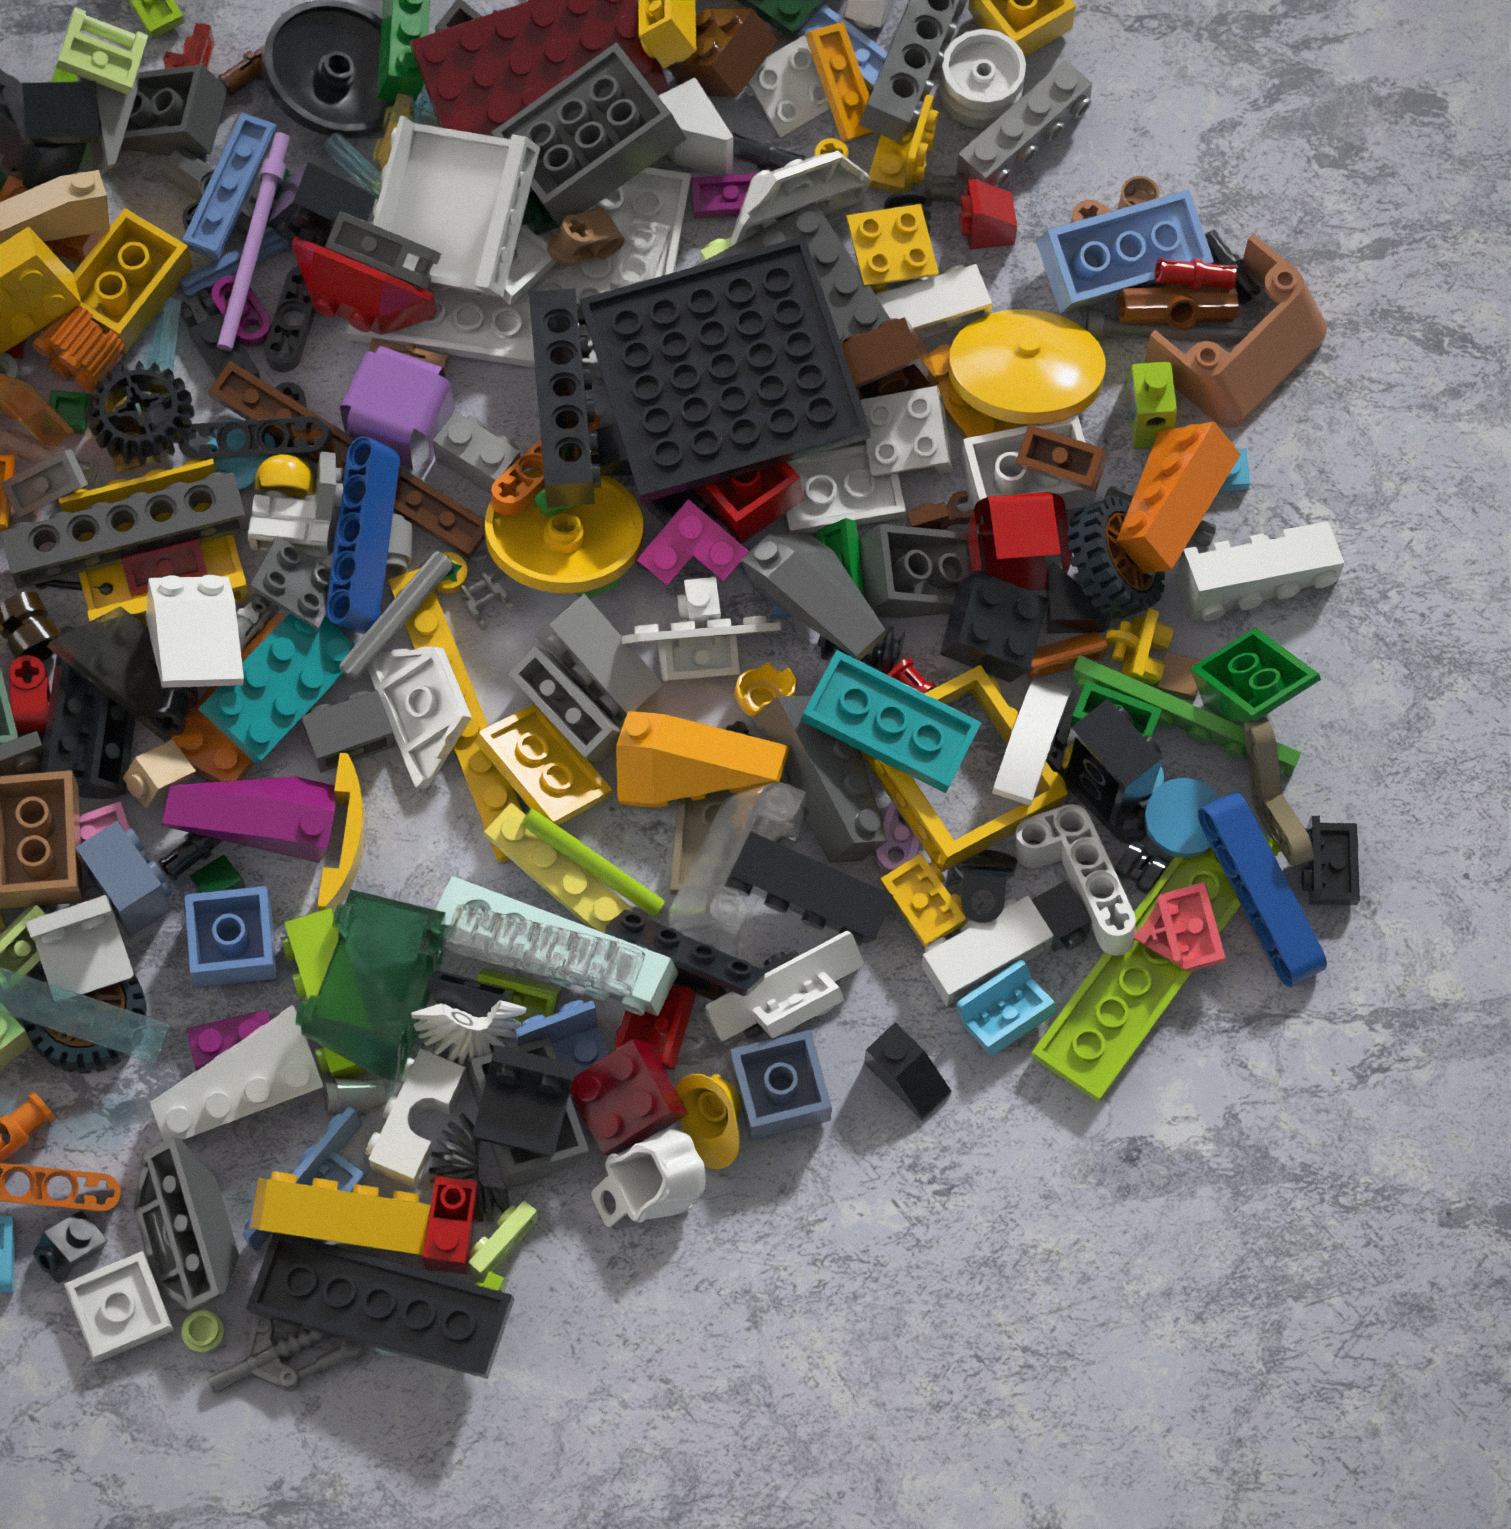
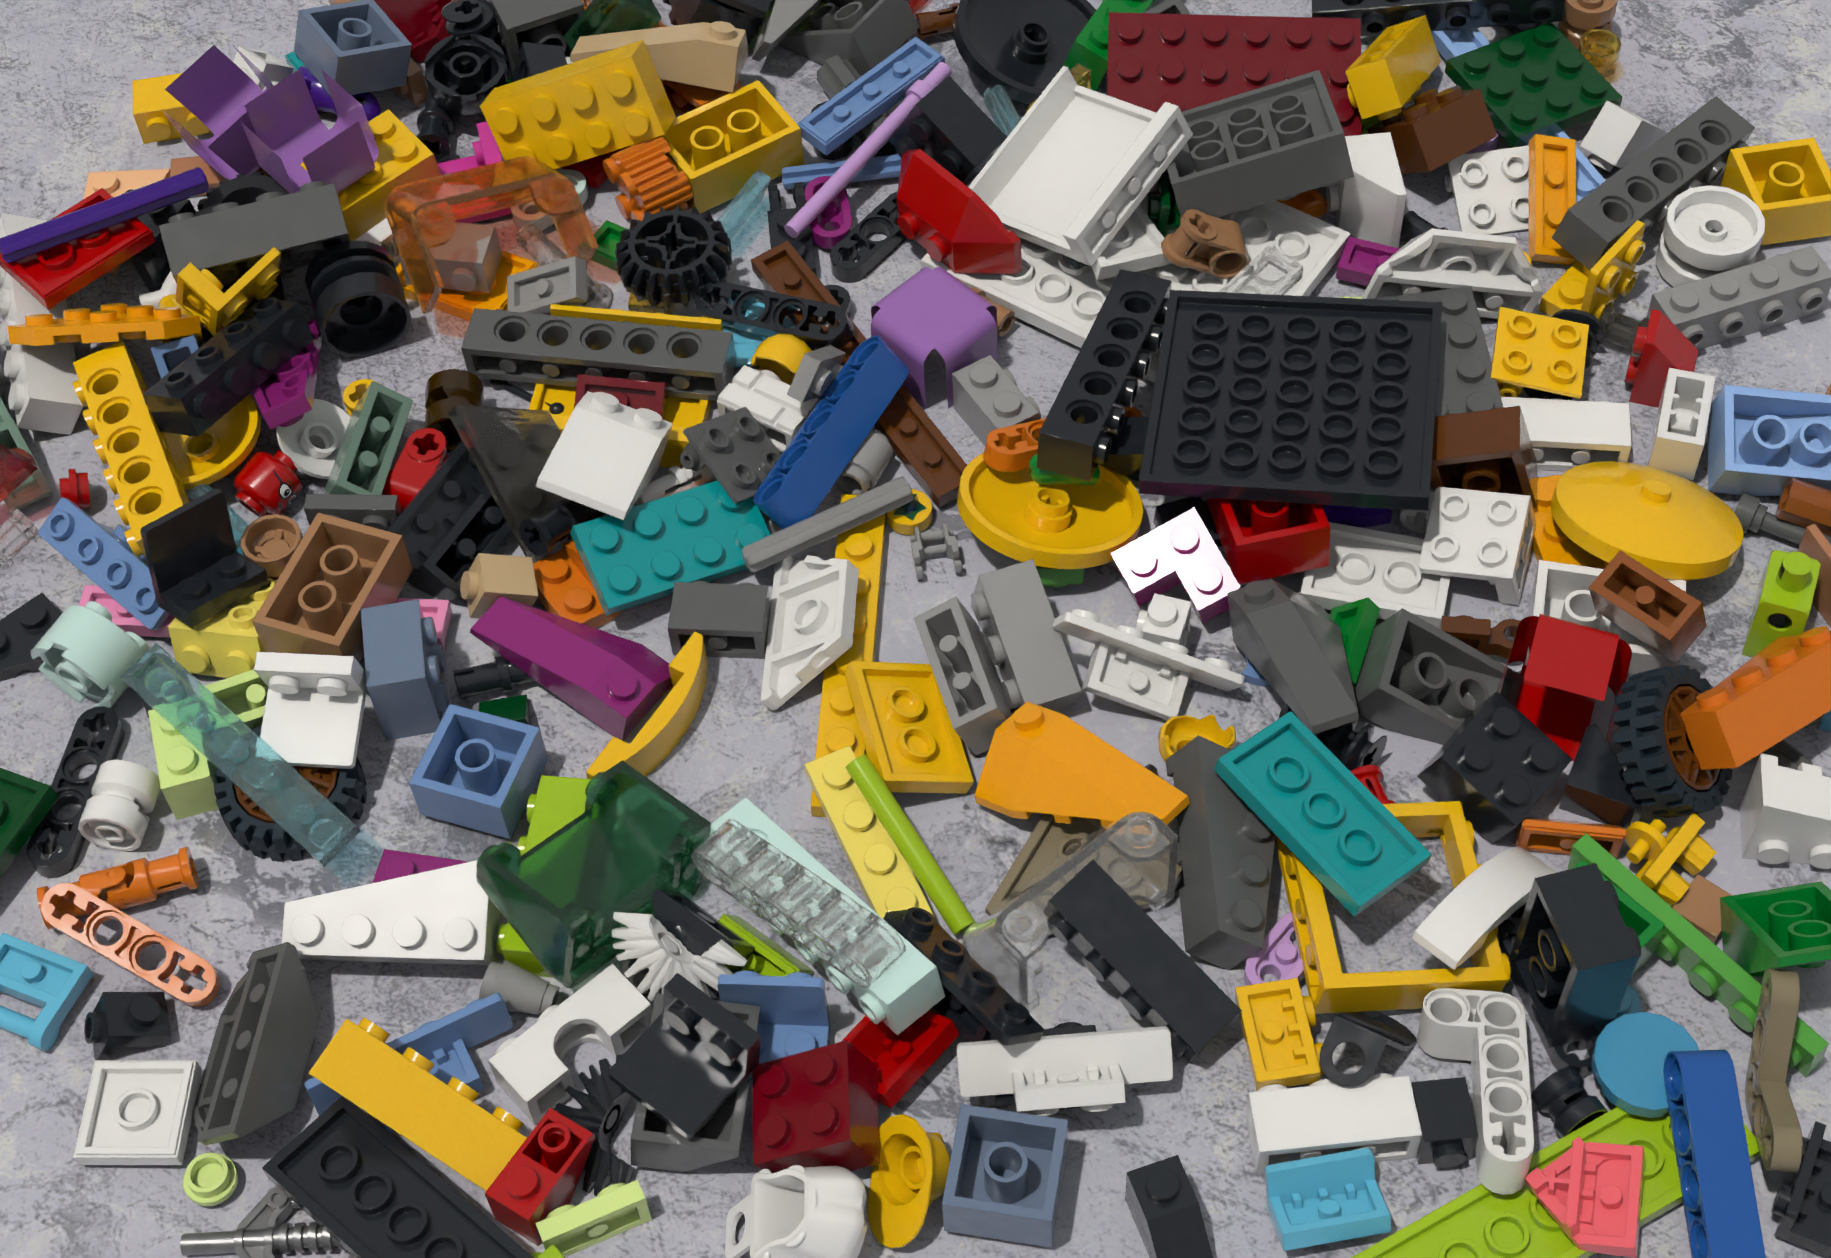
camera: 30 degrees right, 15 degrees down
dark grey plate [325,211,442,290] -> none
none -> white brick [1648,368,1716,480]

